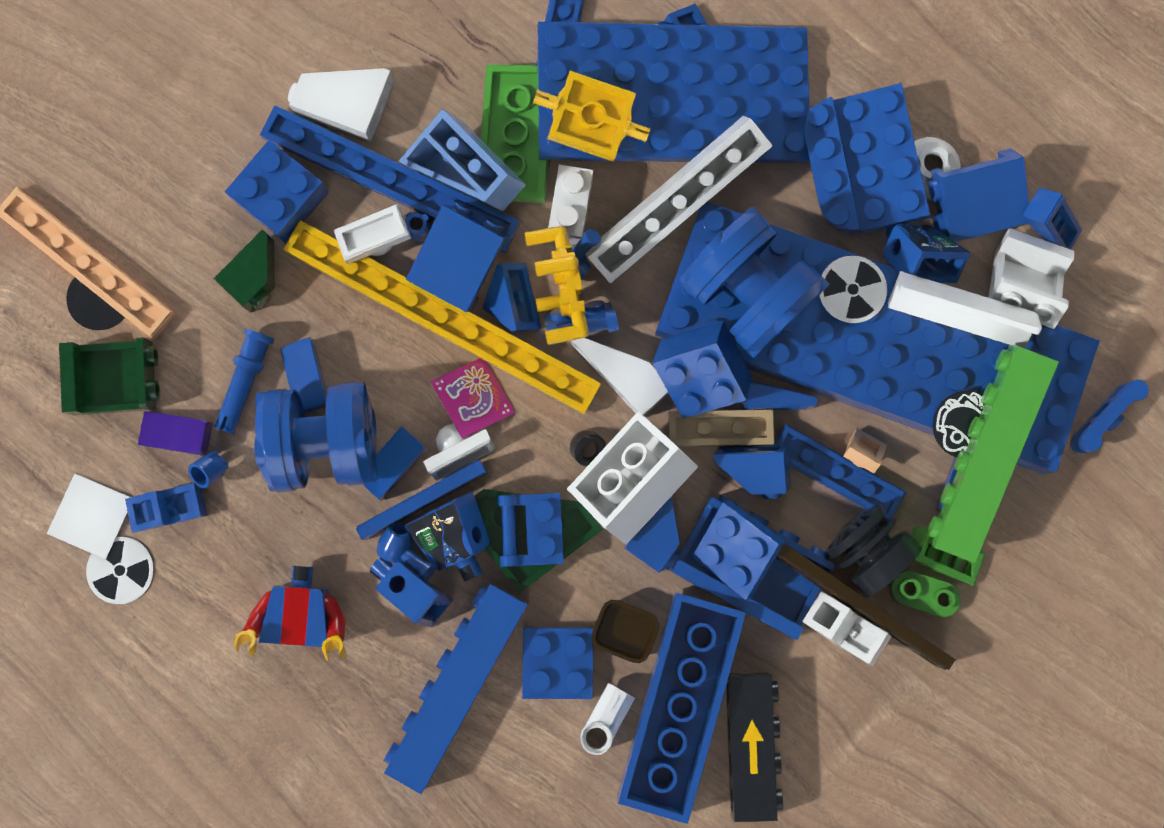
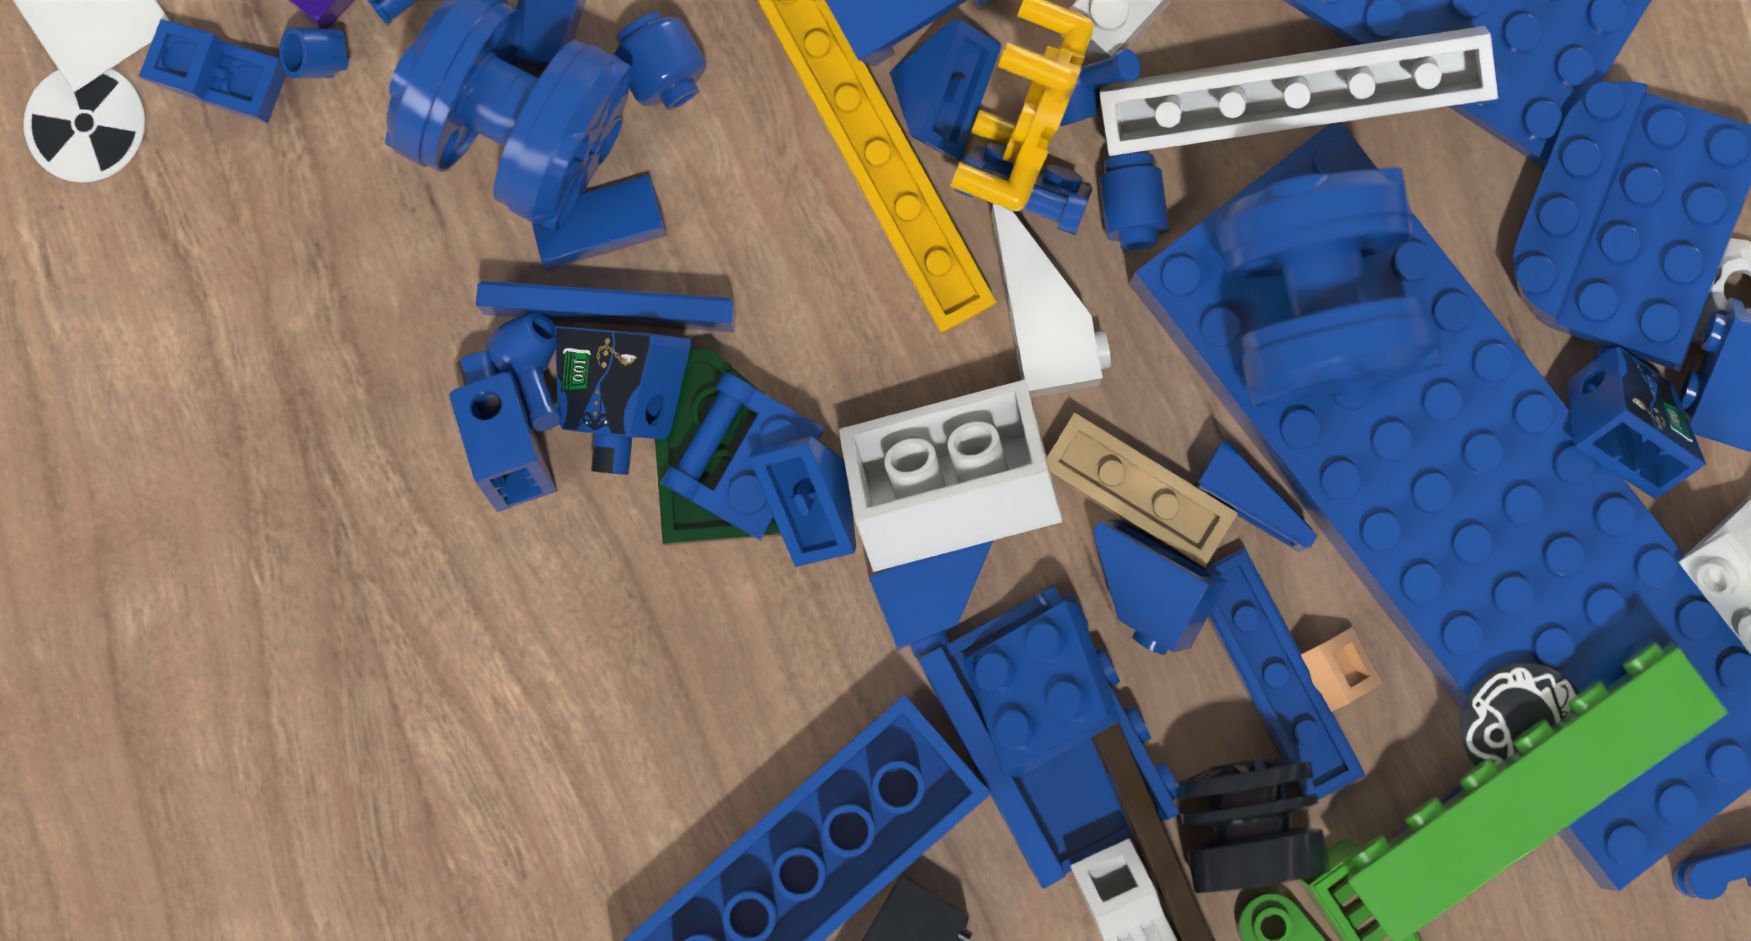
camera: 35 degrees right, 0 degrees up
torso [234,566,347,661] -> none
blue brick [383,583,528,794] -> none
white tile [423,424,496,481] -> none
dark pink sticker [430,358,515,439] -> none
blue plate [522,627,593,699] -> none
black piece [570,430,606,466] -> none
white piece [580,683,635,755] -> none
dark brown piece [591,599,660,663] -> none
blue brick [652,321,752,419] -> none
white sticker [820,256,887,323] -> none
white panel [888,271,1042,348] -> none
none -> blue head [613,12,707,110]
none -> blue slope [749,436,857,567]
none -> blue brick [1099,152,1169,250]

